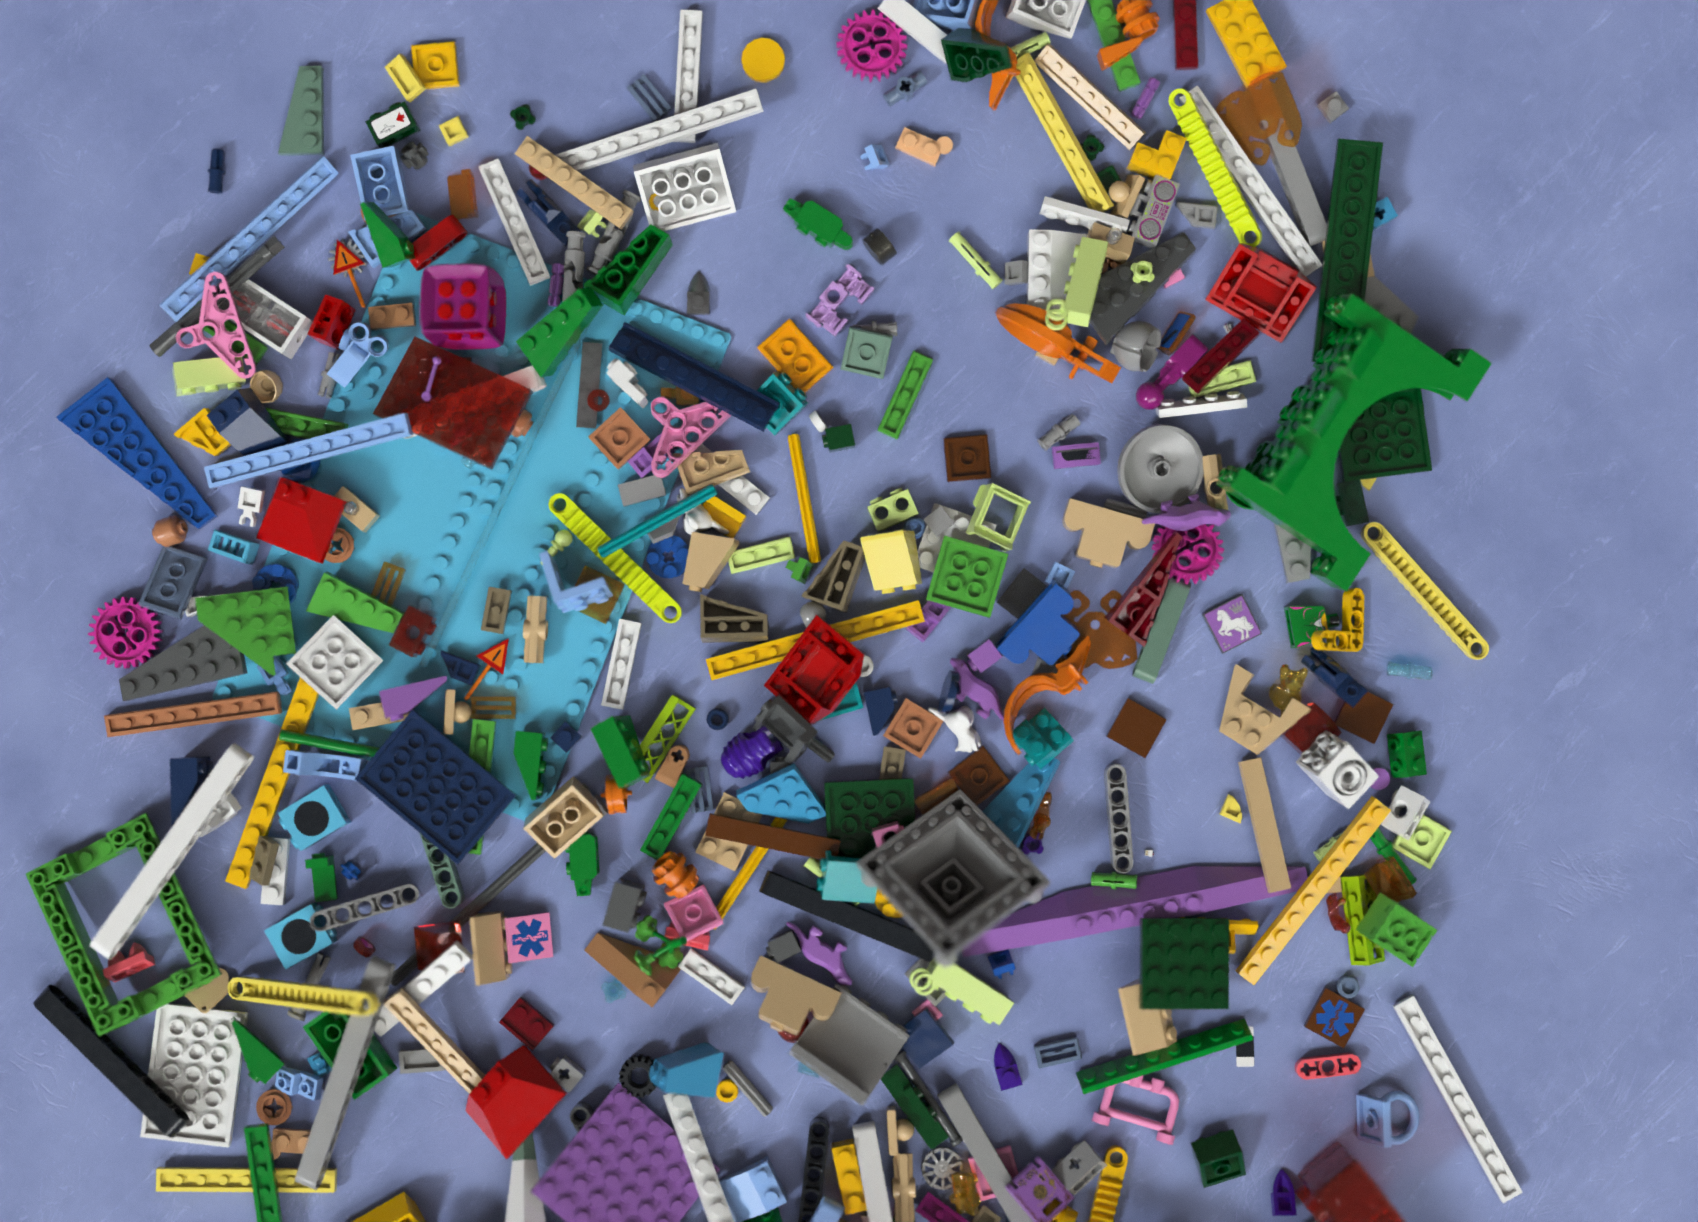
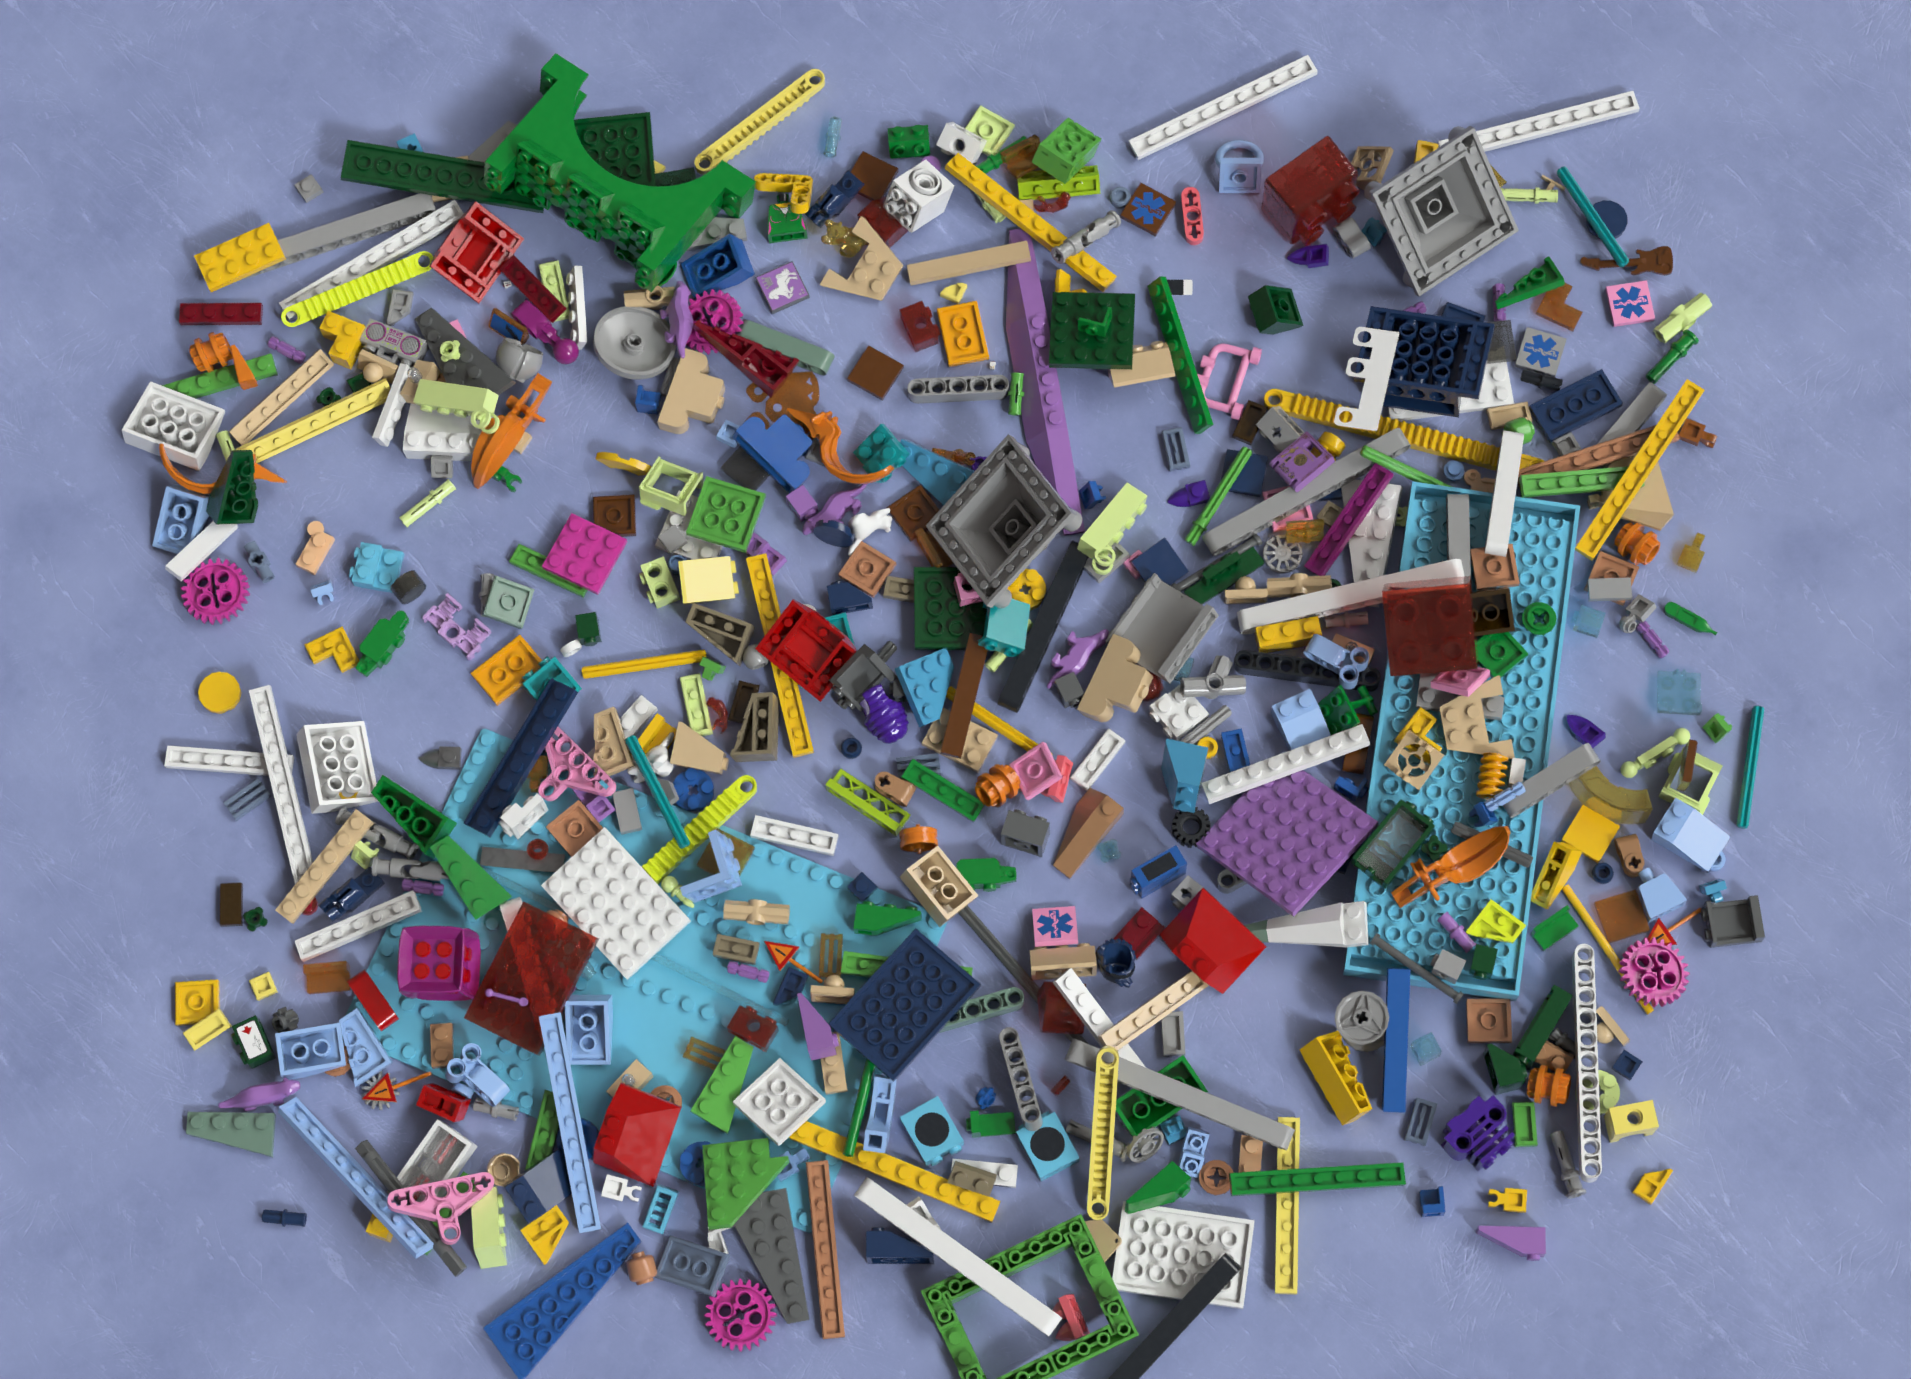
camera: 80 degrees left, 15 degrees down
green slope [360,202,415,268] -> none
green wedge [590,715,650,789] -> none
bright green plant [634,915,687,976] -> none
light grey pin [1037,413,1080,451] -> none
medium lavender slope [1052,442,1101,469] -> none
clear orange piece [1215,71,1302,165] -> none
none -> medium lavender animal [218,1077,300,1112]
none -> dark brown tile [220,883,243,927]
none -> yellow tile [305,626,360,673]
none -> medium azure plate [349,542,404,593]
none -> green plate [492,466,522,493]
none -> white plate [541,827,691,980]
none -> dark pink plate [542,513,627,595]
none -> light blue slope [565,995,613,1065]
none -> yellow tile [595,452,652,476]
none -> blue panel [635,385,661,415]
none -> blue slope [681,234,755,299]
none -> clear red piece [706,697,728,734]
none -> medium lavender axle [727,961,769,983]
none -> dark brown tile [728,680,760,724]
none -> clear red brick [899,301,940,352]
none -> light orange tile [937,301,989,367]
none -> light grey piece [1051,210,1121,264]
none -> green bracket [1078,307,1112,337]
none -> dark blue hair [1095,938,1136,988]
none -> light grey wheel [1127,1126,1164,1163]
none -> blue brick [1129,845,1187,899]
none -> white plate [1149,685,1209,741]
none -> light grey piece [1180,655,1246,699]
none -> bright green axle [1184,446,1252,546]
none -> dark blue tile [1221,449,1268,497]
none -> blue plate [1221,728,1250,773]
none -> dark brown tile [1232,400,1268,445]

